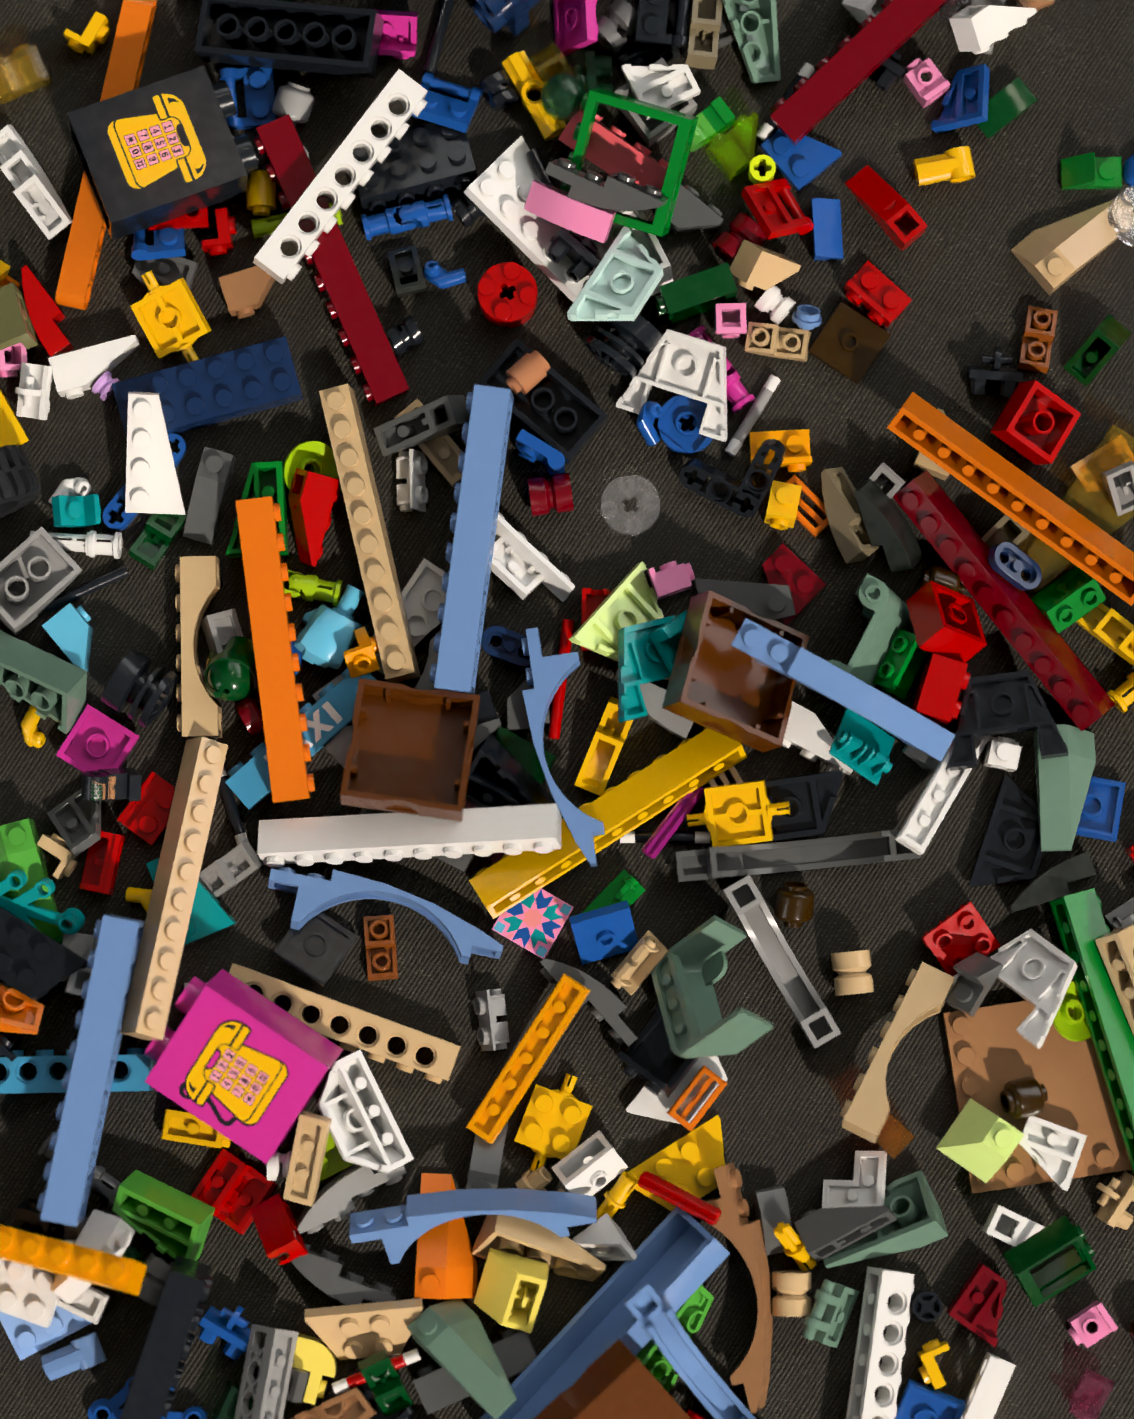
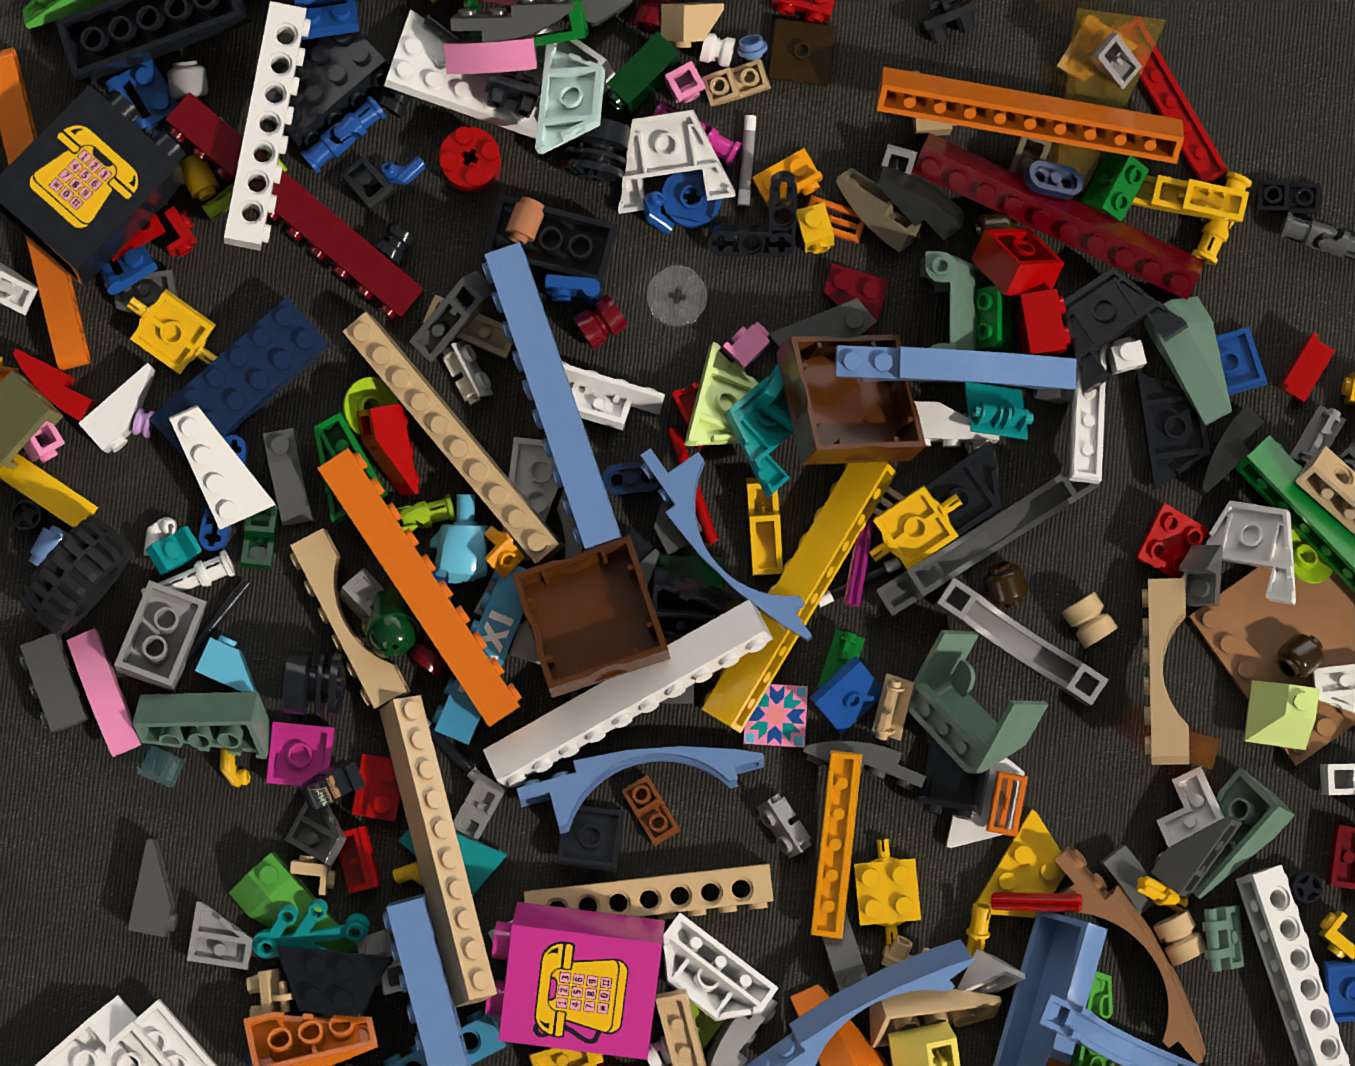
camera: 30 degrees left, 0 degrees up
white hips [15,363,53,420] -> none
medium nougat slope [218,266,275,319] -> none
white brick [552,1130,628,1196] -> none
light grey slope [615,670,693,740] -> none
red brick [990,380,1081,465] -> none

